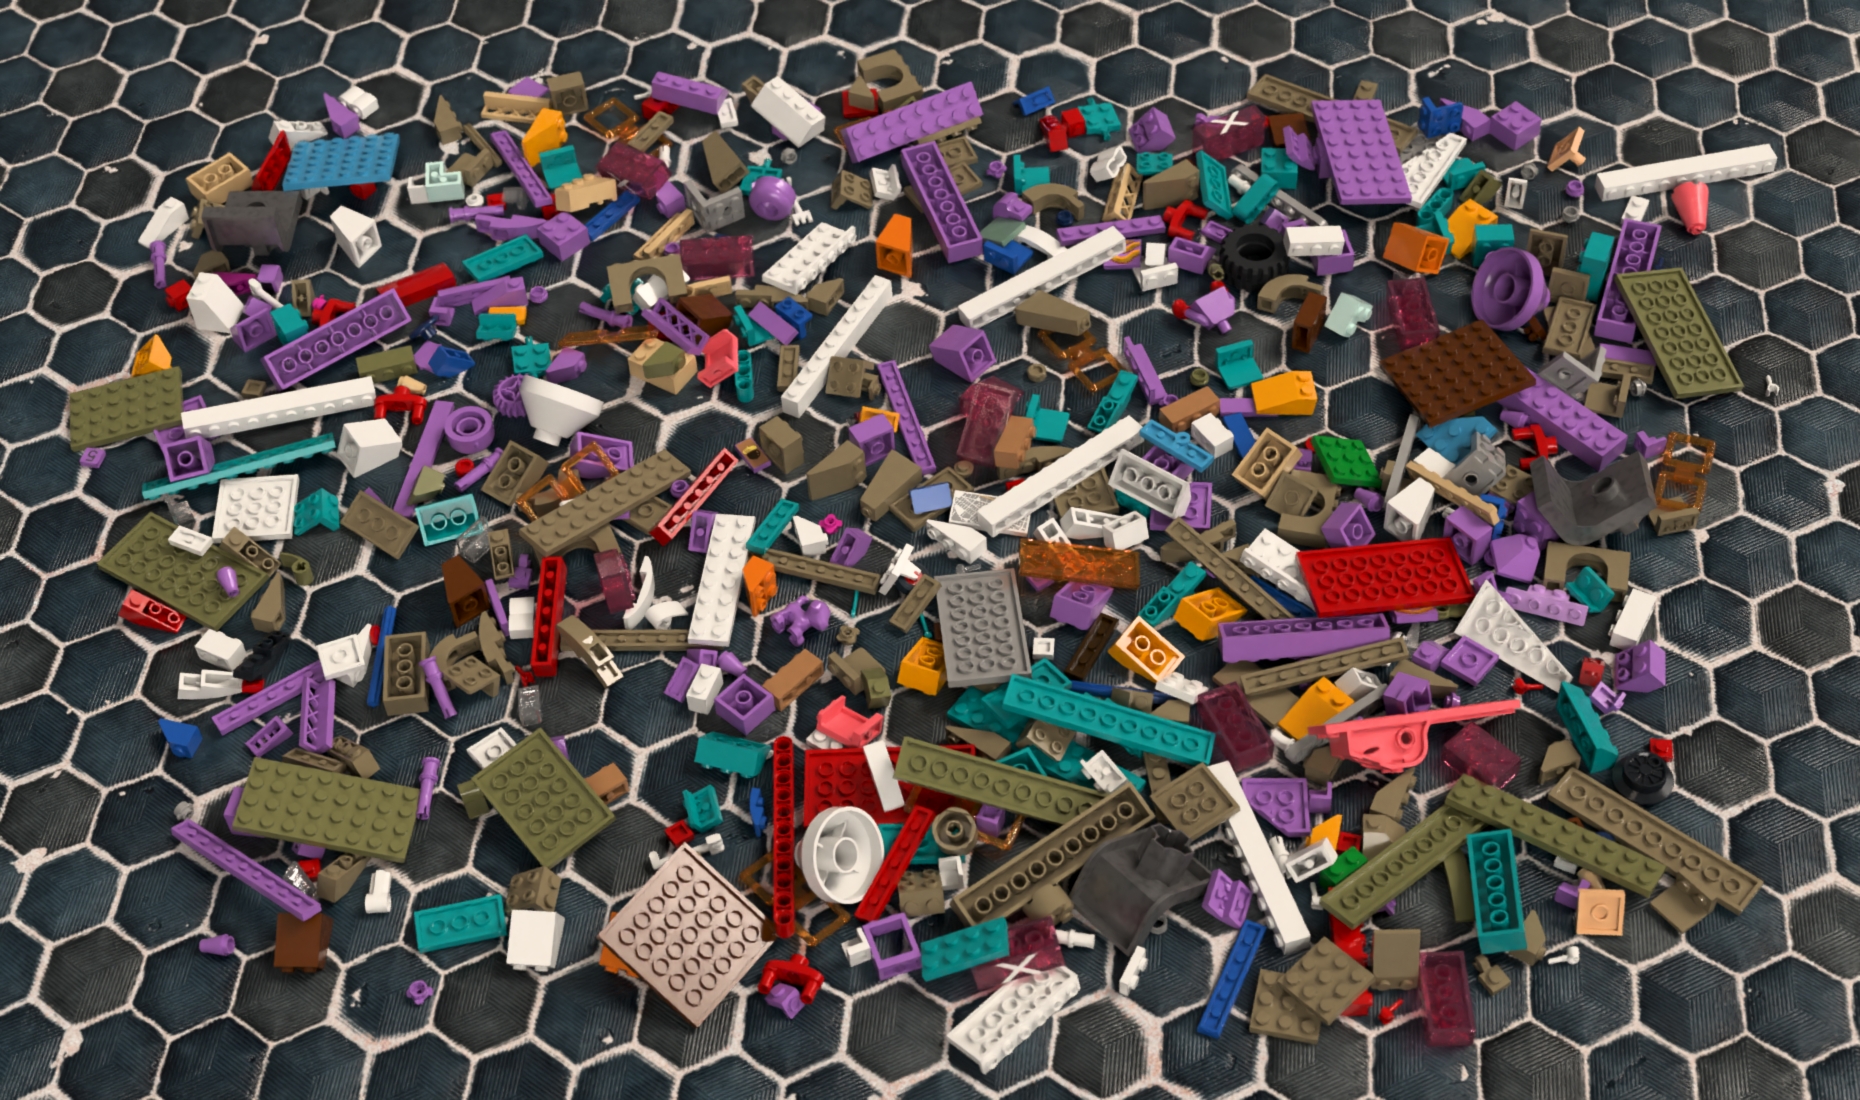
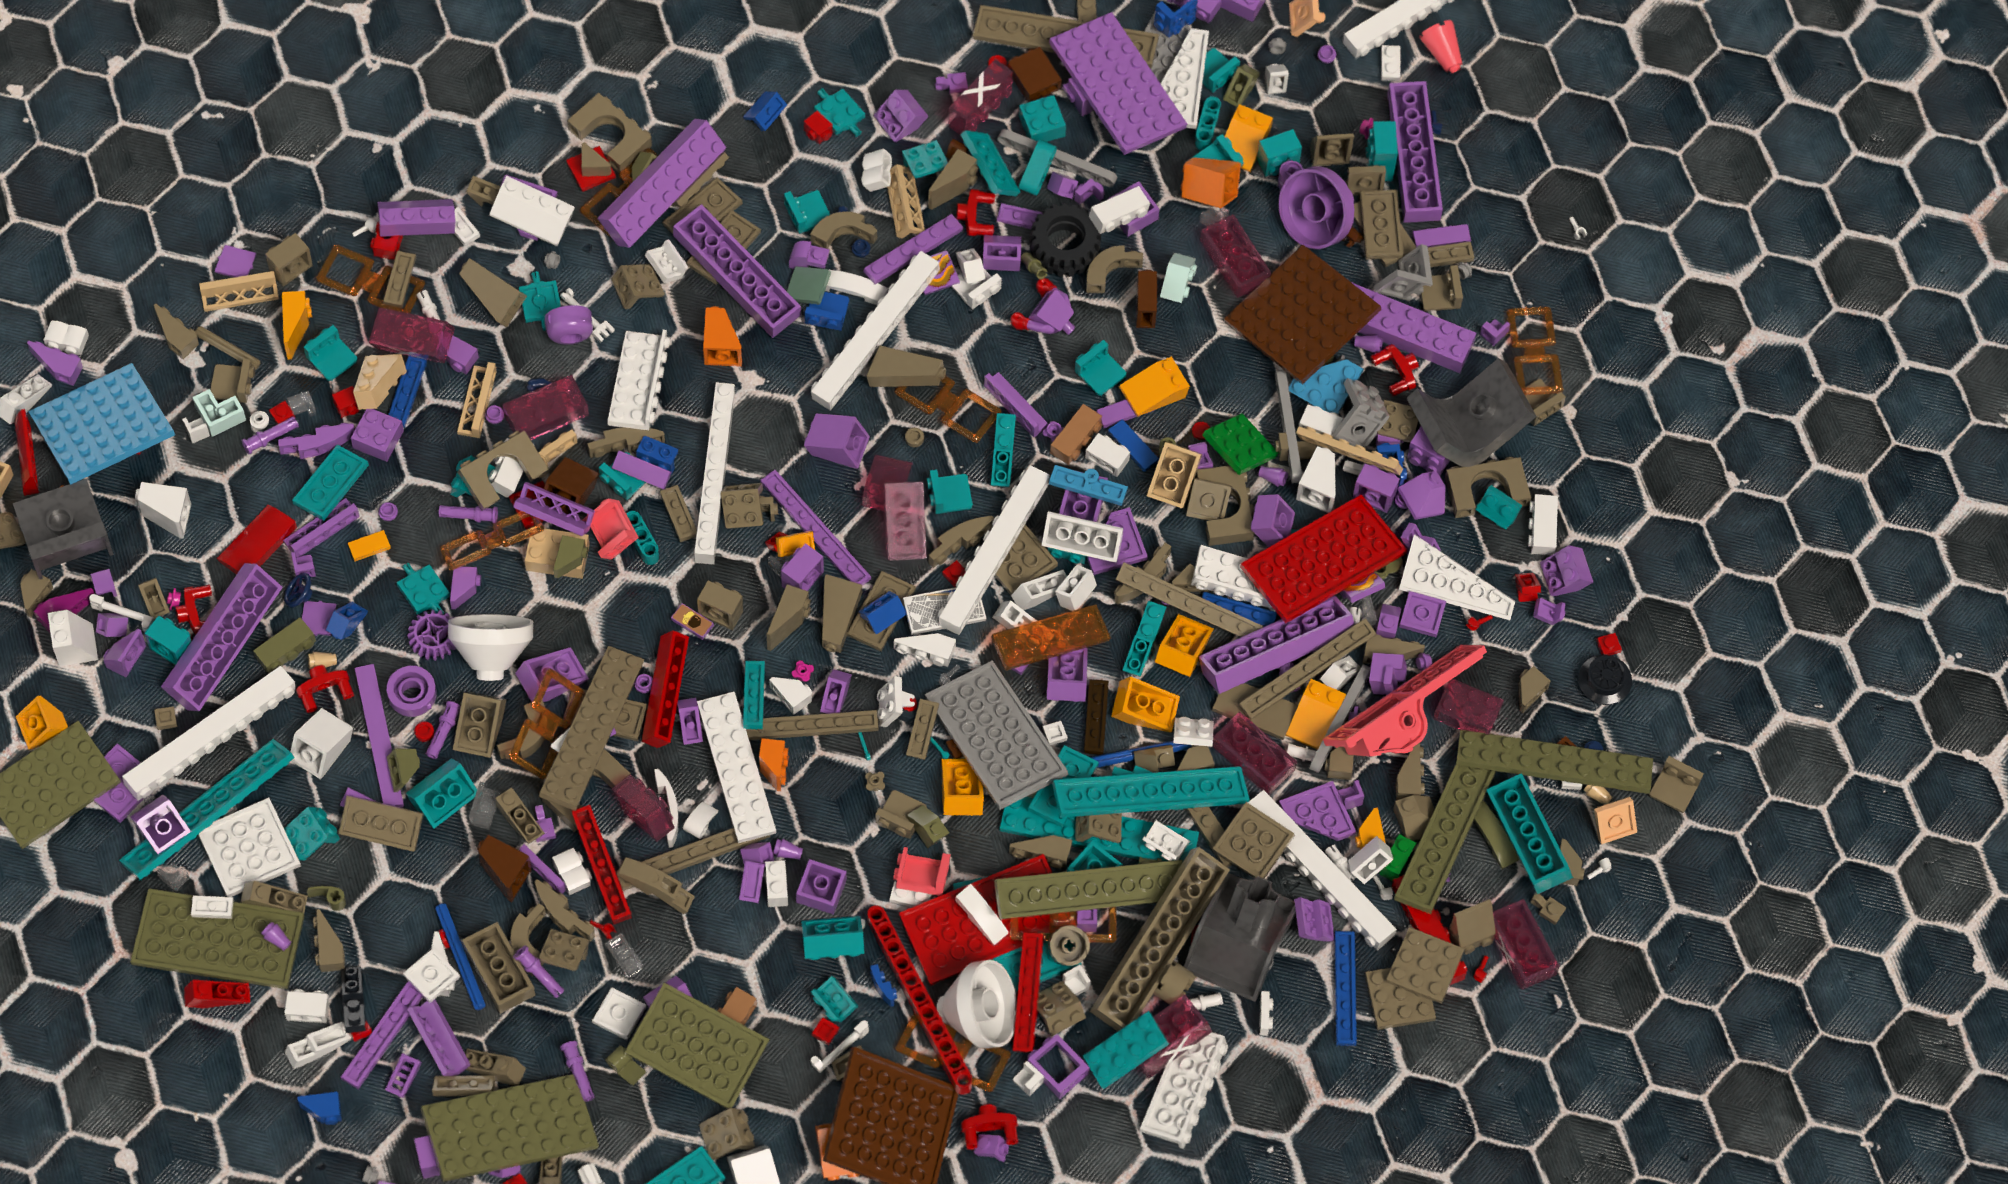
camera: 30 degrees left, 15 degrees up
medium lavender tile [79,447,106,468] -> none
red brick [165,279,192,312] -> none
medium lavender slope [471,276,529,316] -> none
teal bracket [476,313,517,341] -> none
medium lavender tile [490,130,553,207] -> none
light grey bracket [684,180,745,233] -> none
medium nougat brick [762,649,824,711] -> none
medium lavender animal [770,596,831,647] -> none
dark tan slope [806,278,845,316] -> none
dark tan plate [954,460,974,479] -> none
medium lavender plate [986,161,1007,178] -> none
medium nougat brick [994,416,1037,469] -> none
red slope [1039,115,1068,152] -> none
olive plate [1190,369,1209,386] -> none
white pin [1228,174,1251,195] -> none
medium lavender slope [1283,126,1316,171] -> none
red plate [1336,831,1362,855] -> none
lavender bracket [1505,584,1588,626] -> none
dark tan plate [1547,767,1764,916] -> none
medium lavender panel [1554,879,1591,910] -> none
teal slope [1555,681,1618,774] -> none
light grey plate [1562,206,1580,223] -> none
olive plate [1614,267,1744,399] -> none

